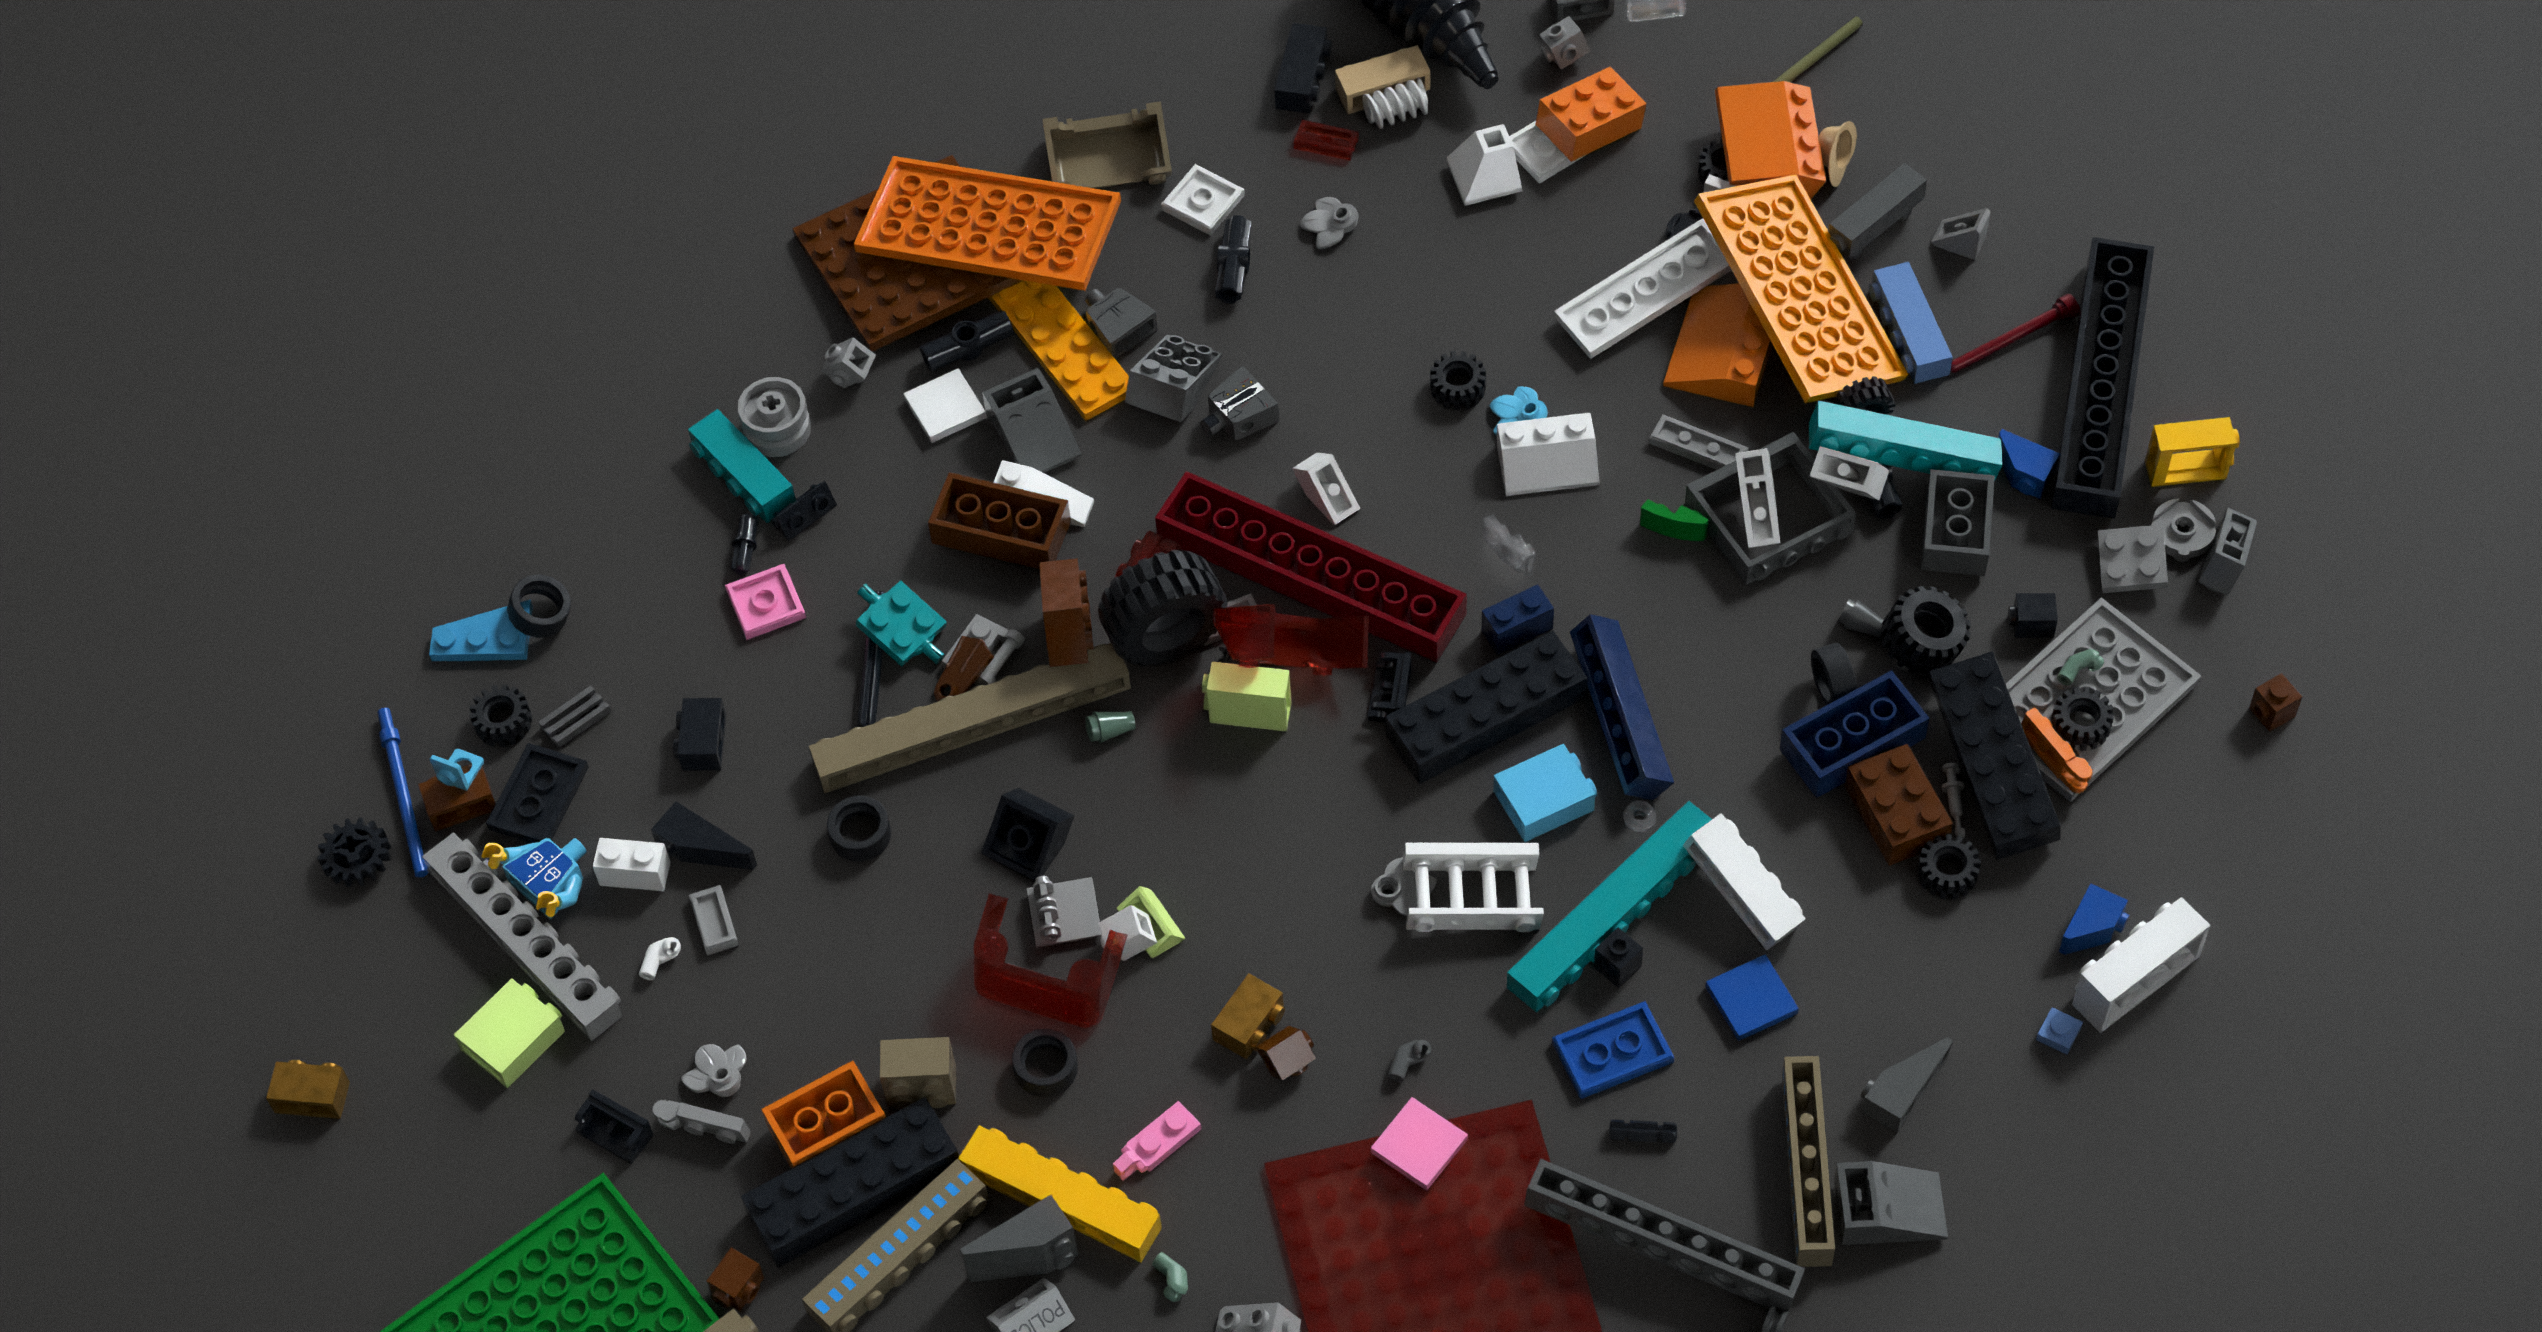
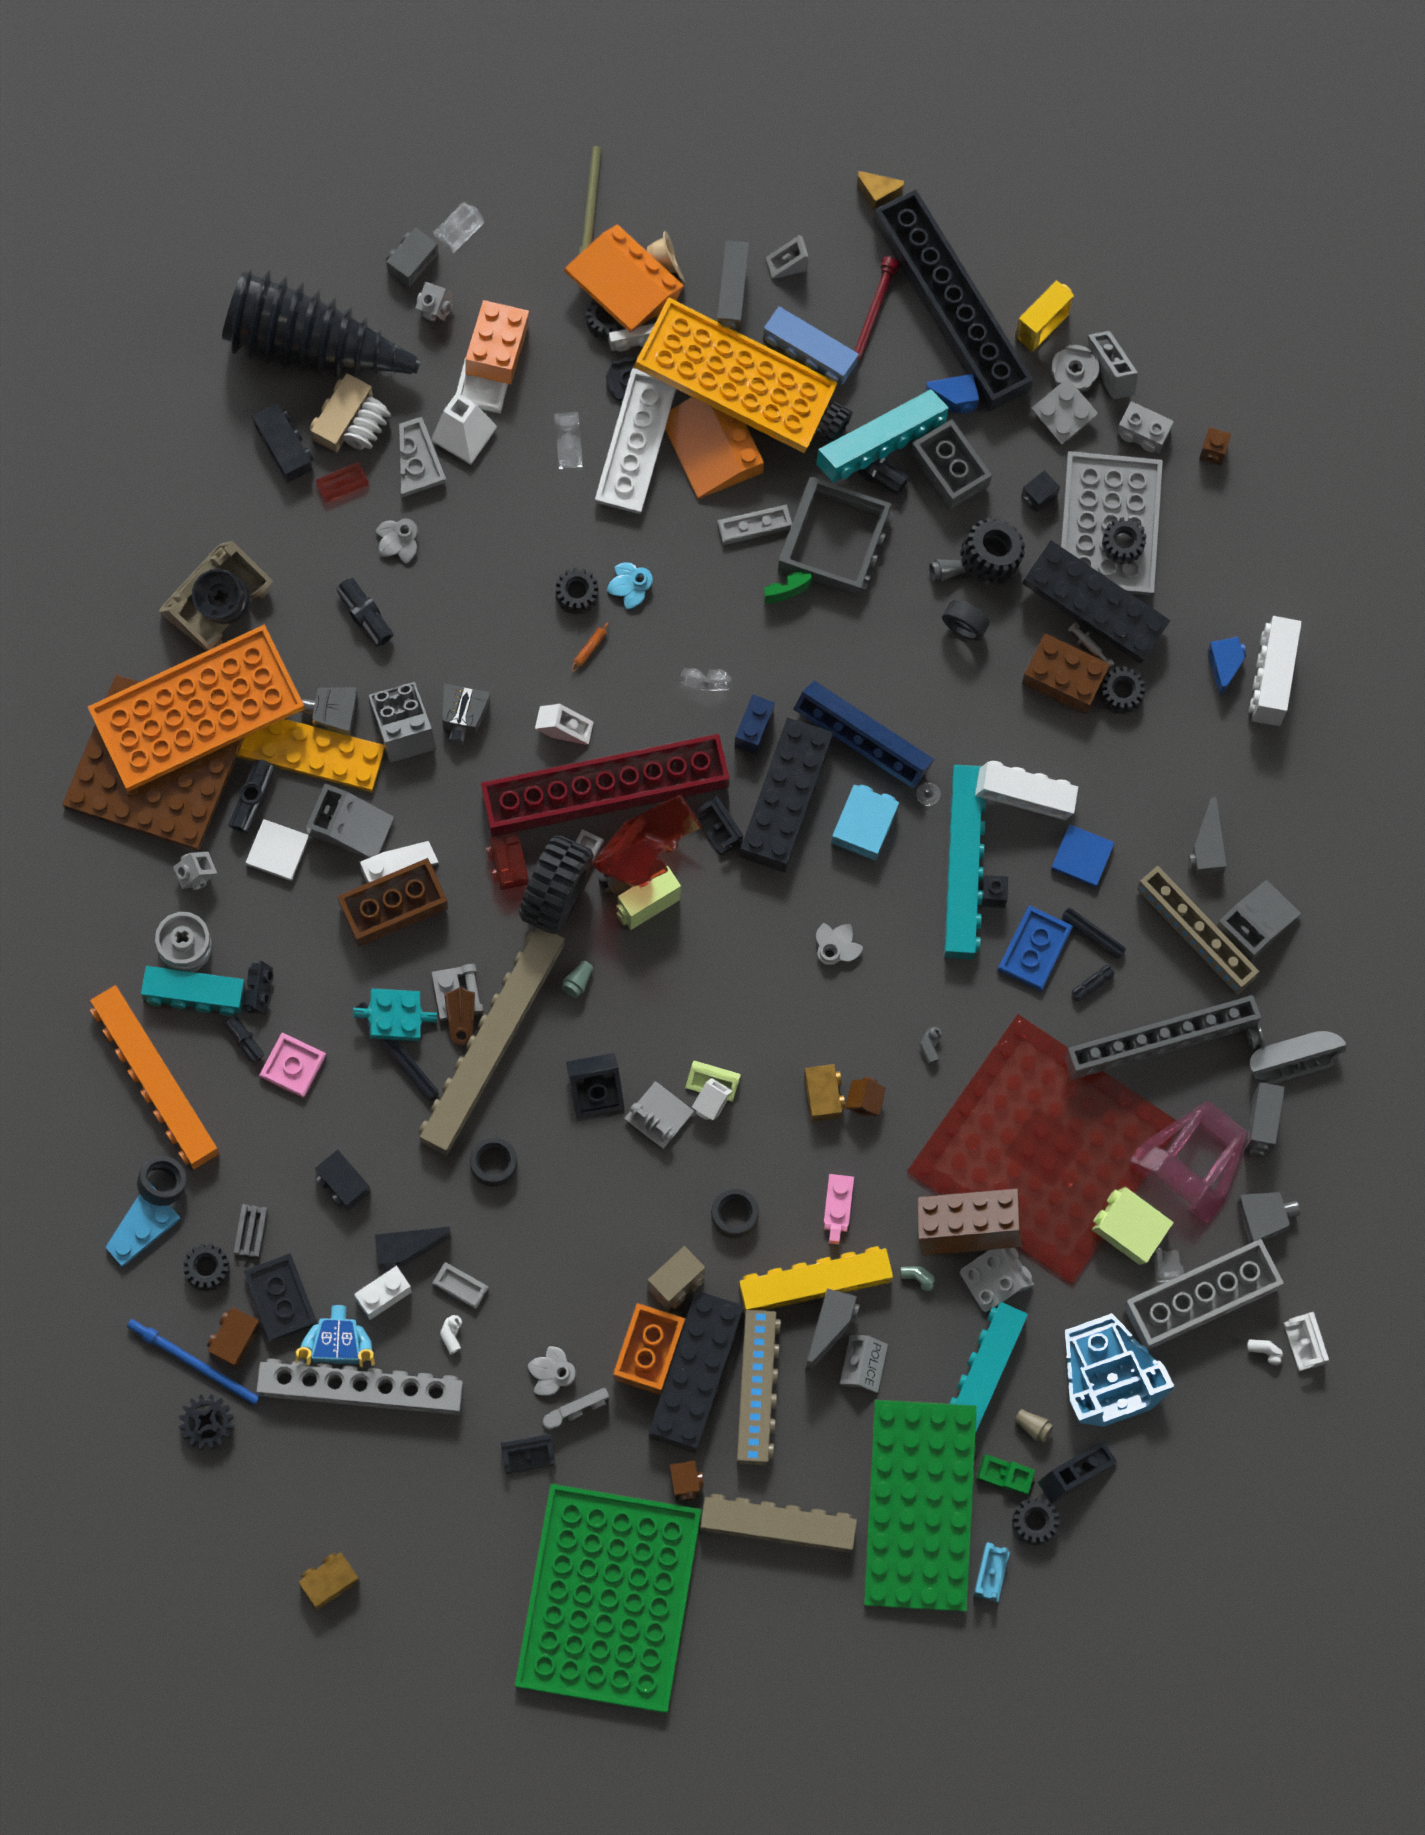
camera: 50 degrees left, 15 degrees up
medium azure bracket [430,748,484,791] -> none
yellowish green brick [454,978,565,1088] -> none
clear red windscreen [973,893,1128,1028] -> none
reddish brown brick [1039,558,1094,667] -> none
white tile [1161,164,1245,236] -> none
bright pink tile [1371,1097,1468,1191] -> none
white fence [1402,843,1544,932] -> none
white slope [1497,413,1599,496] -> none
white slope [1735,448,1781,548] -> none
dark blue brick [1779,670,1930,798] -> none
white slope [1810,446,1889,500] -> none
orange hinge [2021,707,2093,794] -> none
medium blue plate [2036,1007,2083,1055] -> none
sand green arm [2057,649,2104,686] -> none
none -> orange brick [90,985,219,1169]
none -> black wheel [192,569,250,625]
none -> light grey wing [399,417,446,498]
none -> clear slope [554,412,583,469]
none -> orange piece [572,623,609,671]
none -> pearl gold slope [857,171,904,211]
none -> brick [918,1188,1023,1255]
none -> black axle [1062,907,1126,959]
none -> light grey brick [1116,401,1174,454]

